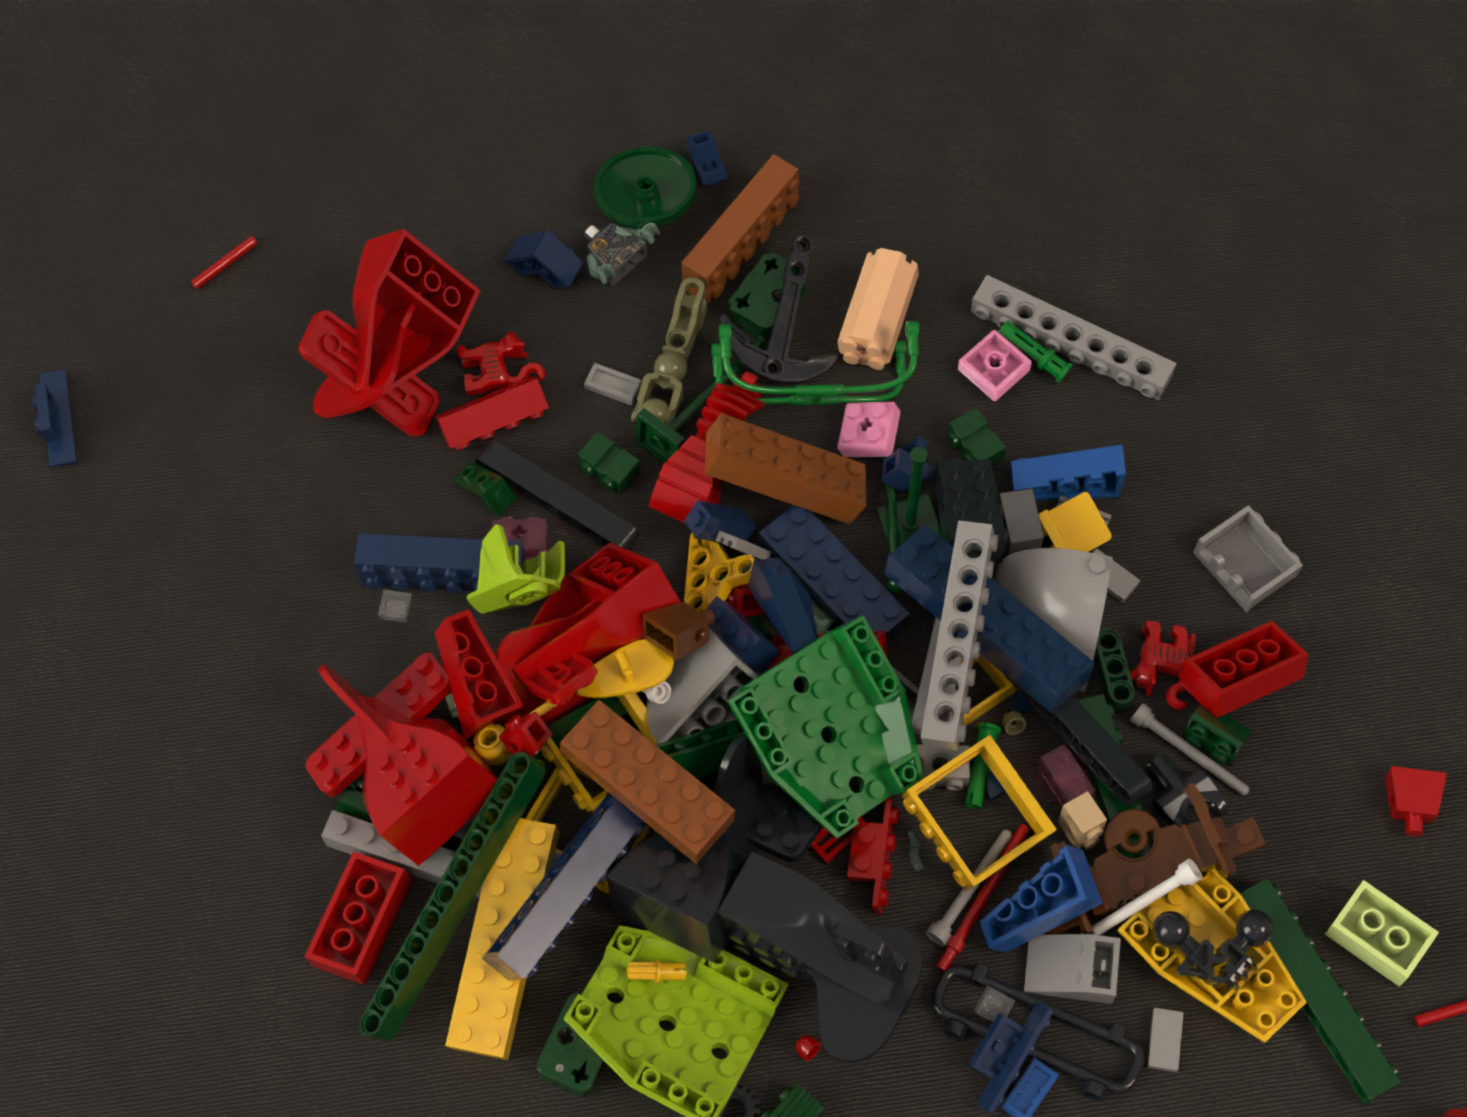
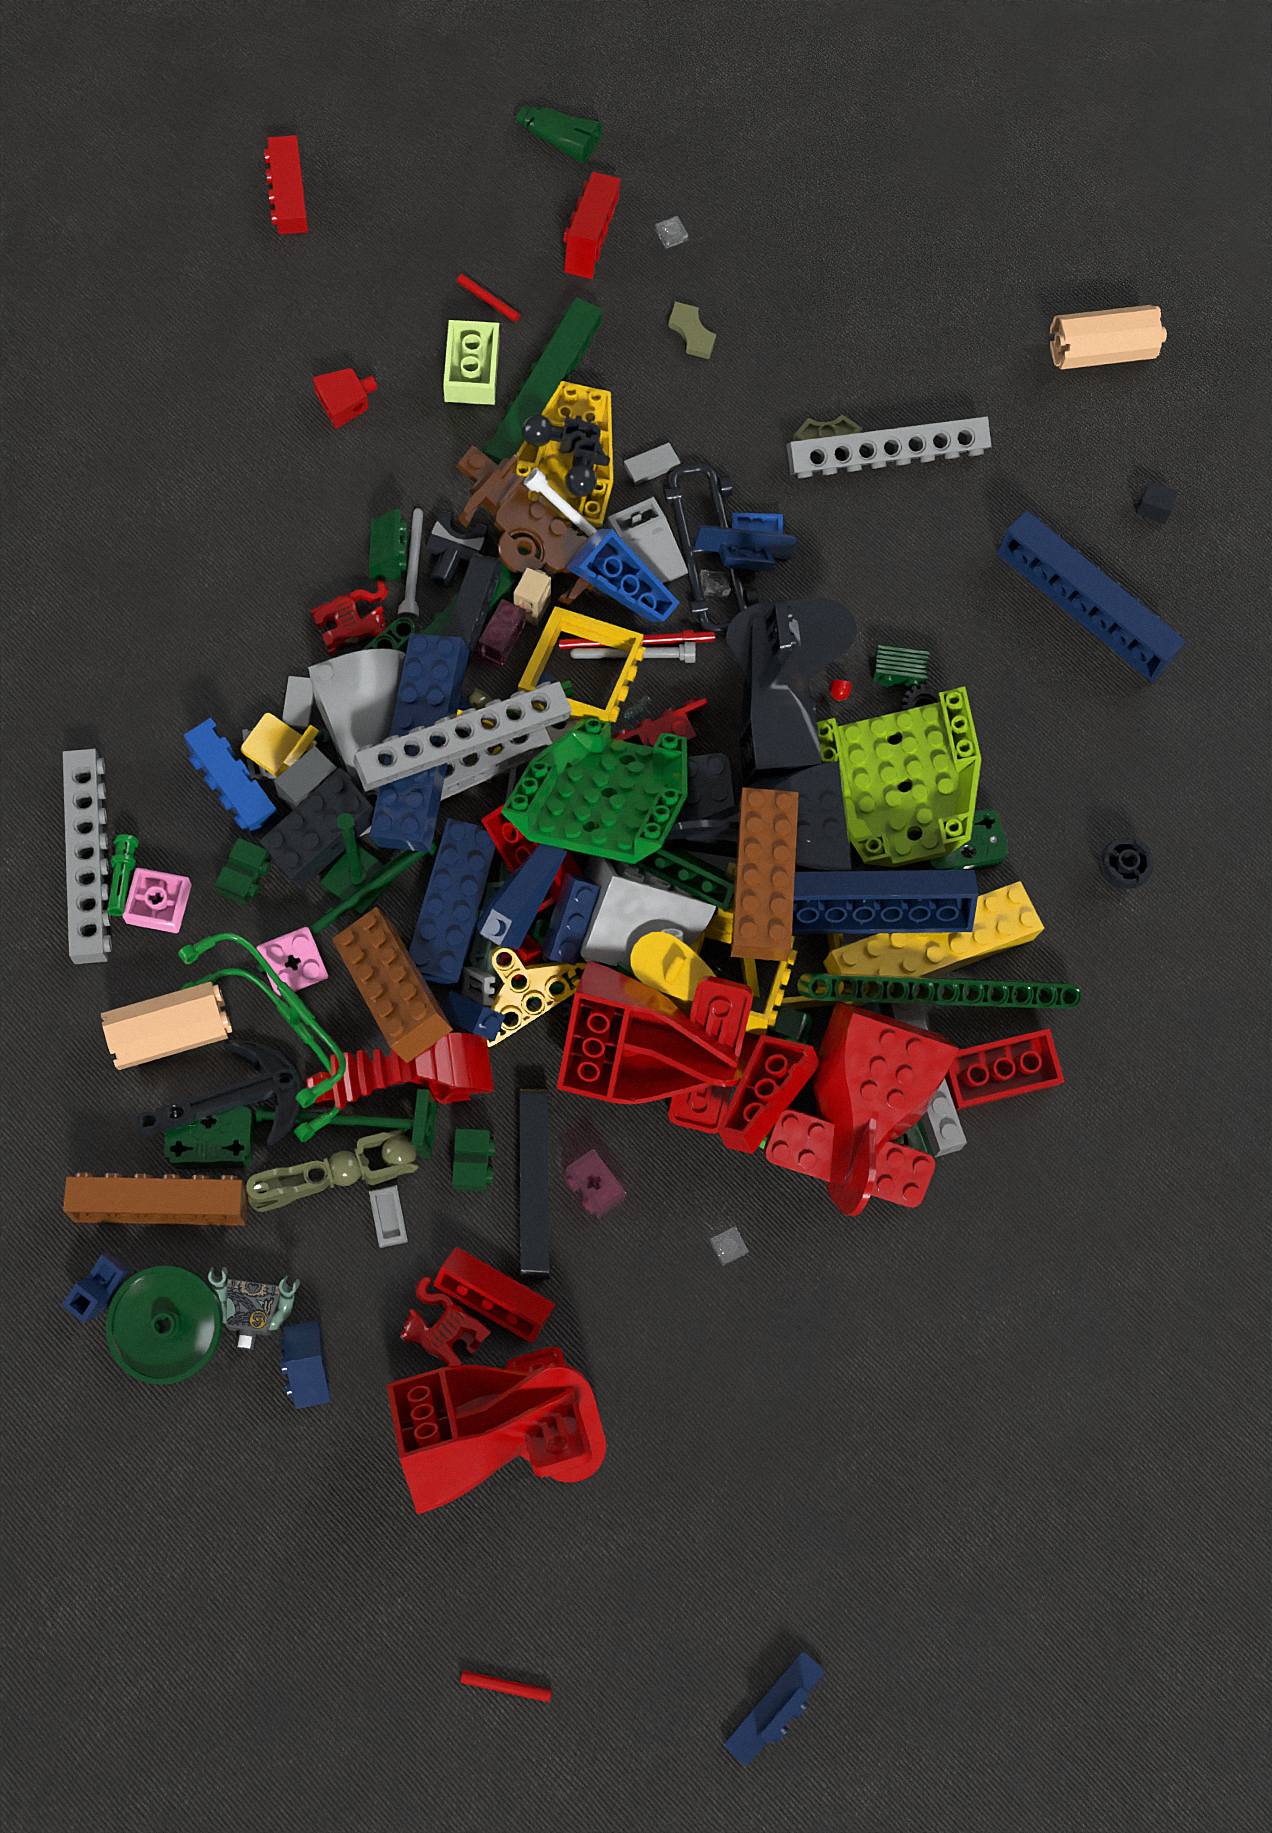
camera: 135 degrees left, 5 degrees up
dark blue brick [354,533,527,593] -> none
dark green bracket [454,463,517,517] -> none
lime piece [467,524,565,614] -> none
yellow head [473,724,512,766] -> none
red brick [498,711,552,756] -> none
yellow axle [626,959,686,983] -> none
reddish brown torso [643,602,715,660] -> none
dark blue brick [881,436,934,491] -> none
red brick [1180,621,1309,718] -> none
window [1193,505,1303,613] -> none

